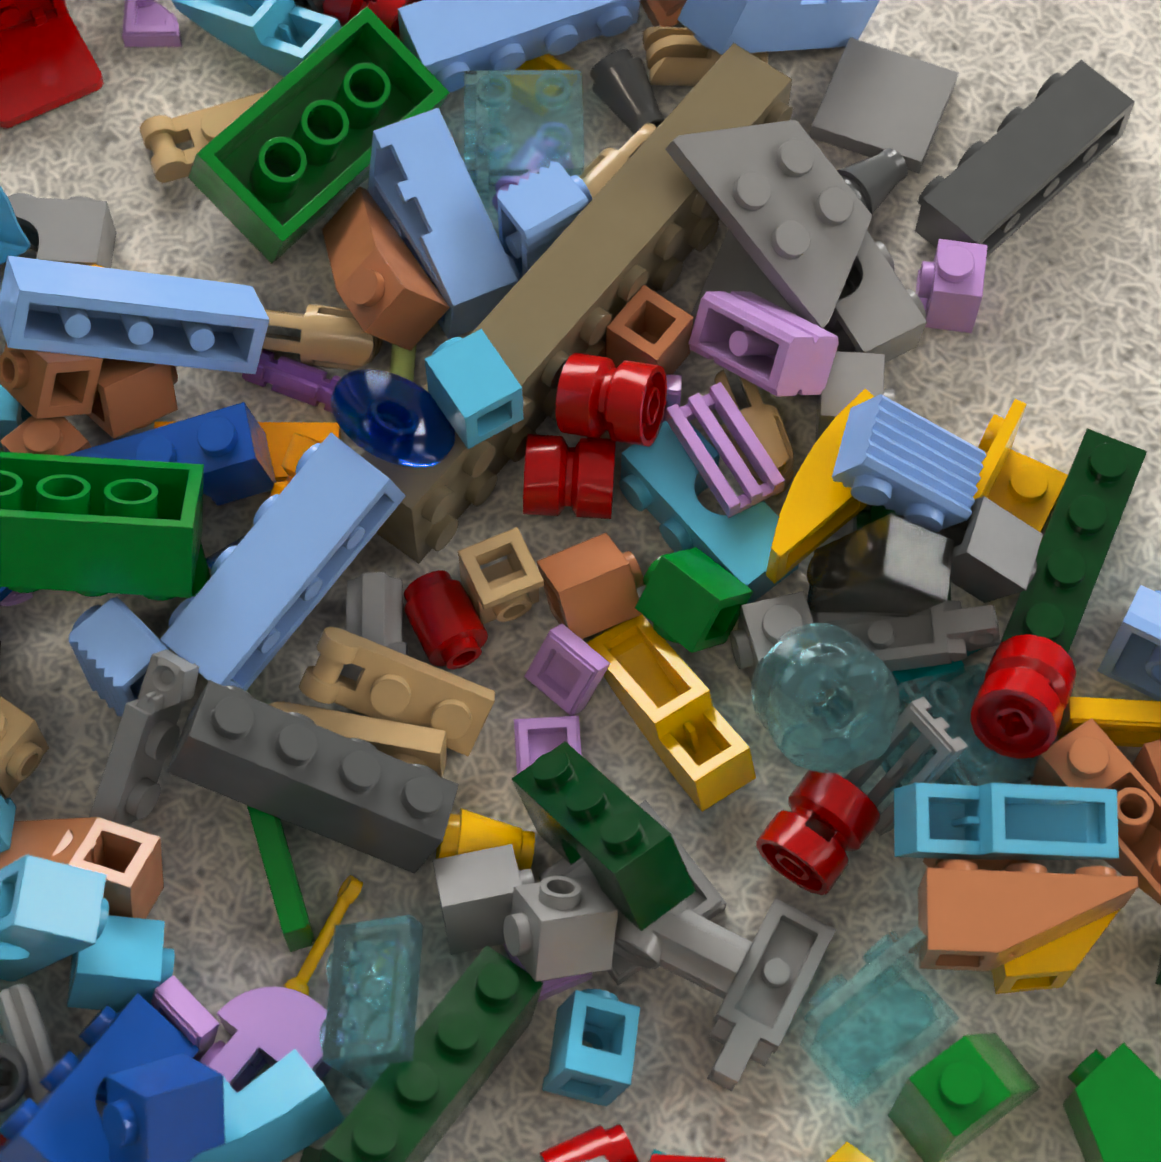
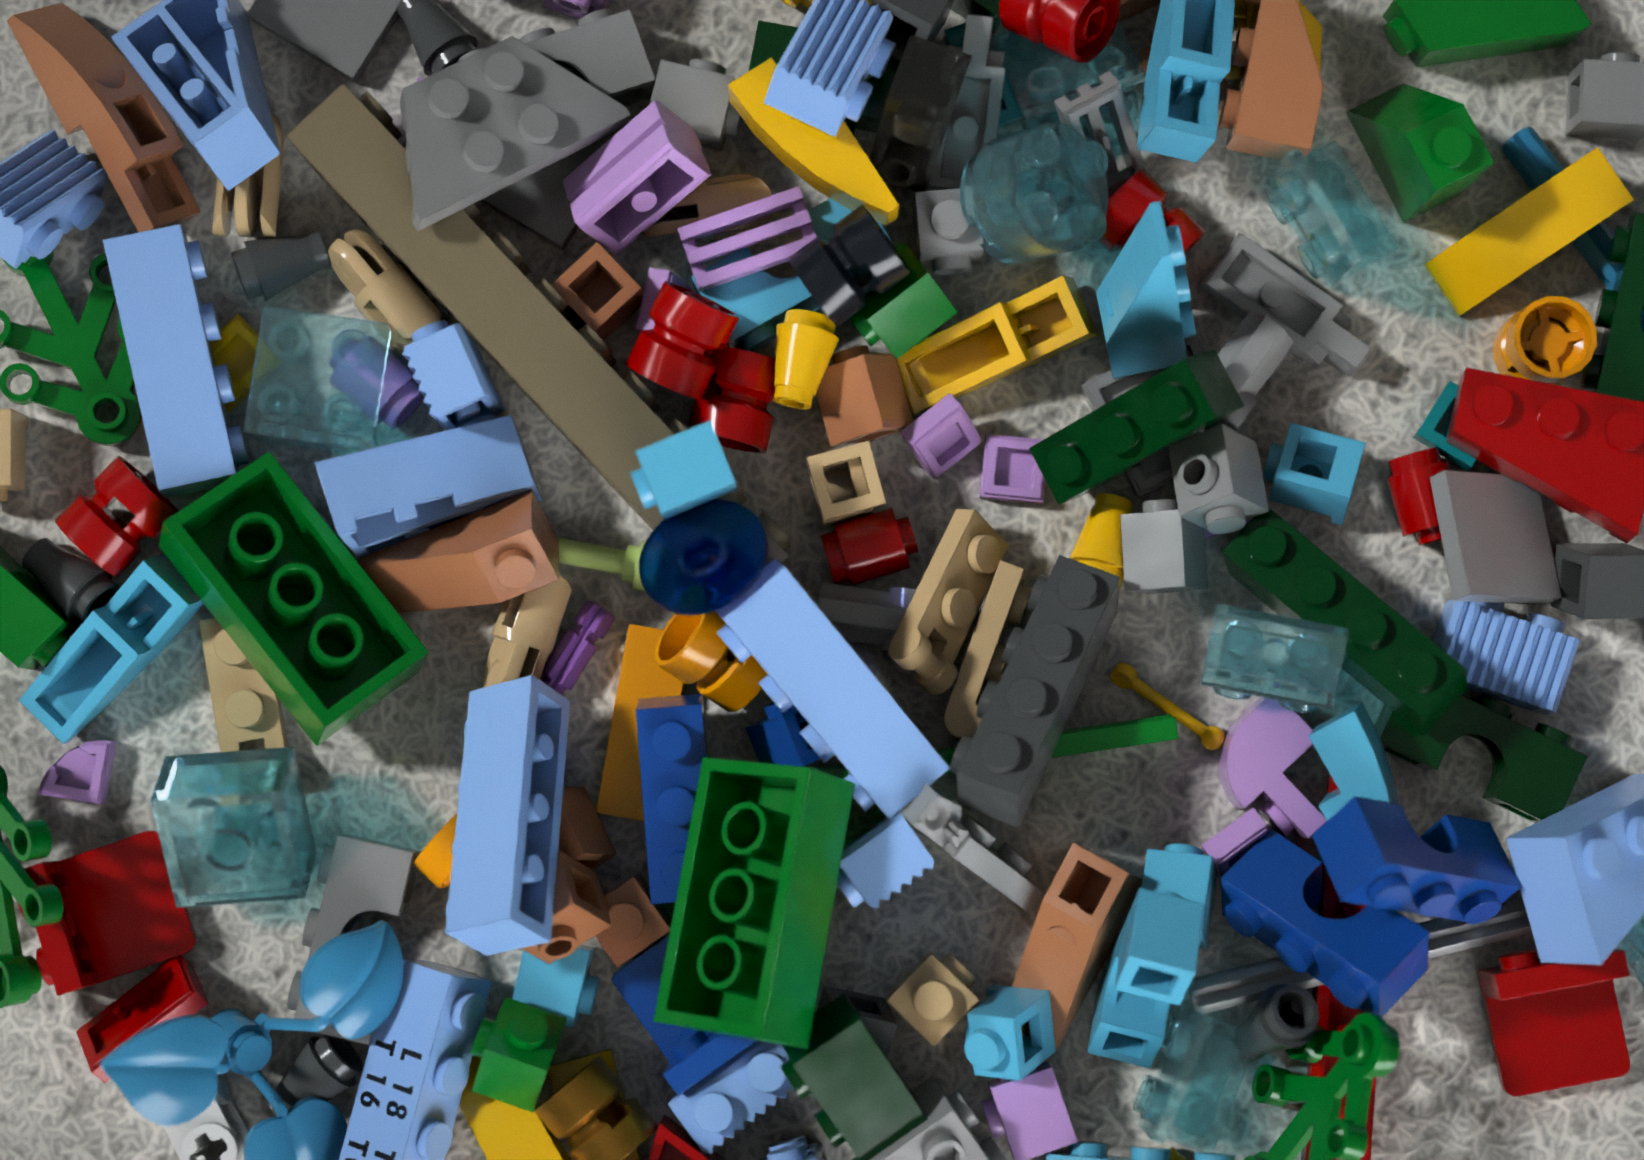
camera: 80 degrees left, 20 degrees up
none -> clear light blue brick [150,747,317,908]
none -> yellow cone [773,309,839,410]
none -> black wheel [788,204,912,326]
none -> medium azure slope [1096,201,1196,378]

